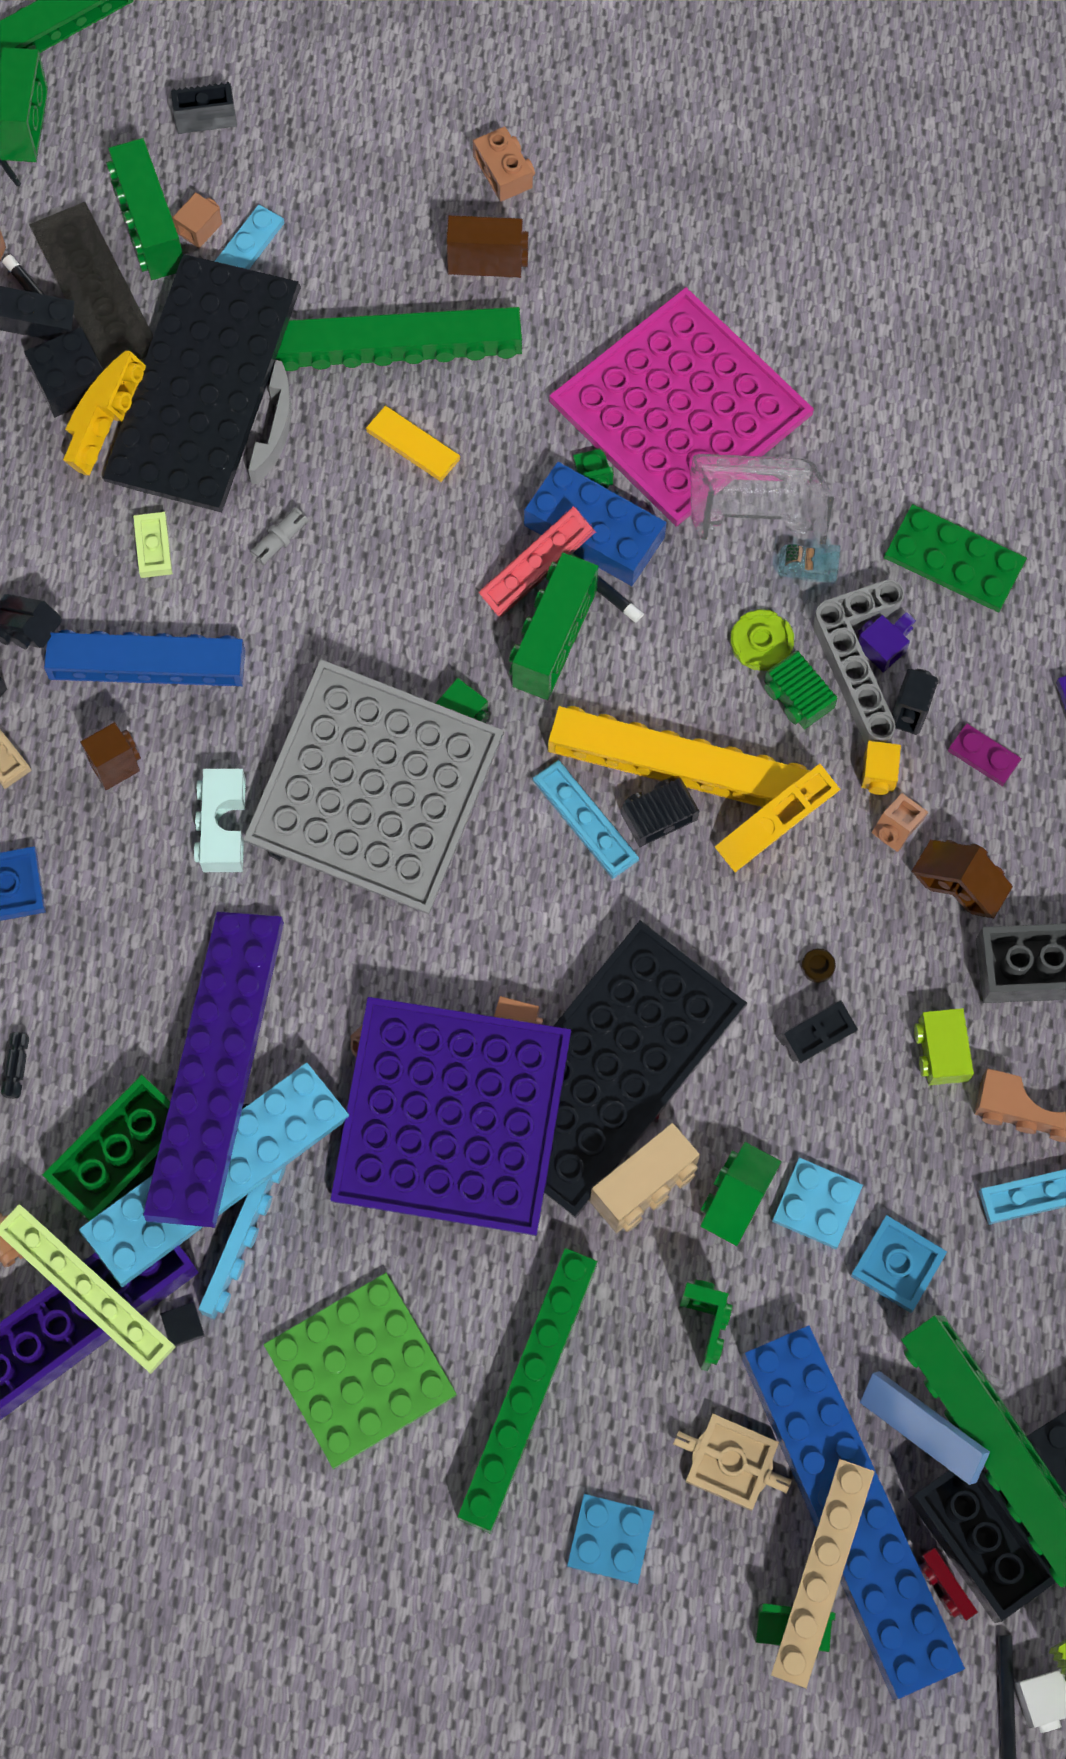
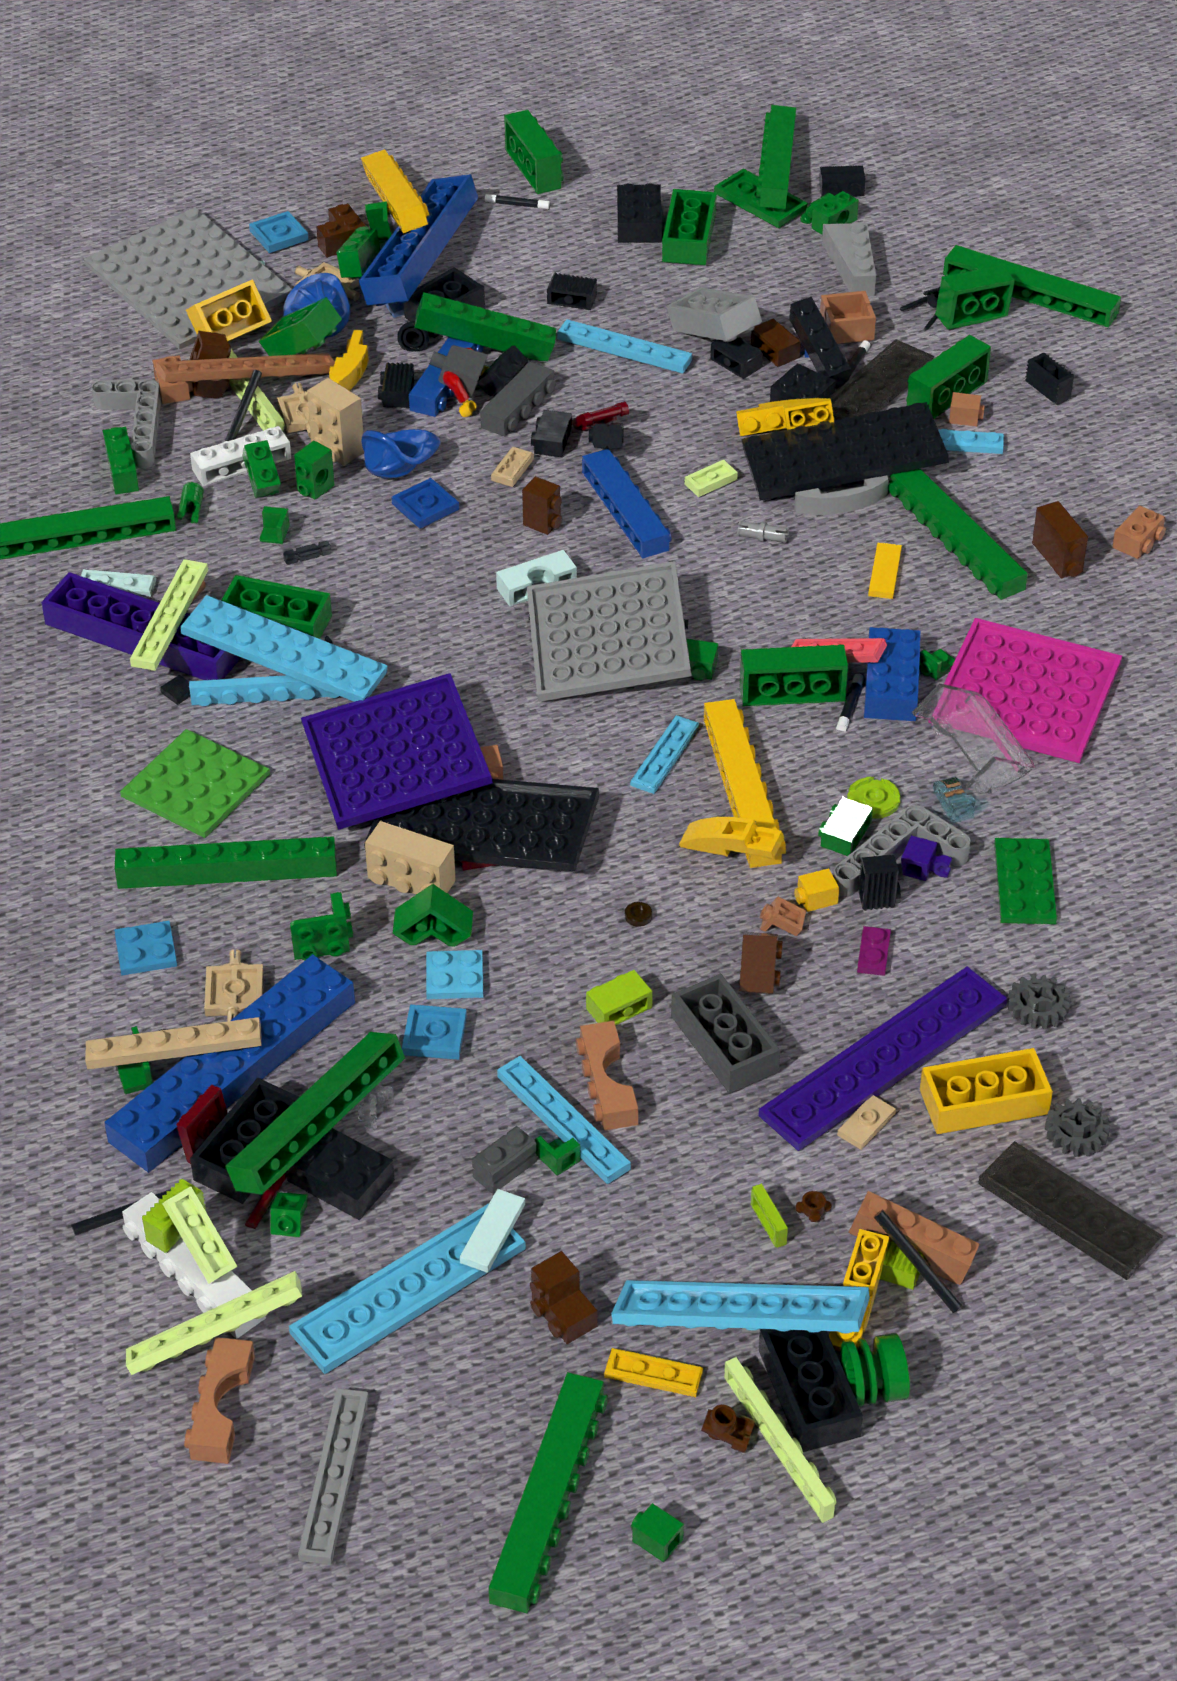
camera: 65 degrees right, 25 degrees down
dark purple plate [143,912,284,1228] -> none
black brick [621,778,699,848] -> none
black hinge [776,1000,858,1064] -> none
medium blue tile [860,1371,990,1485] -> none

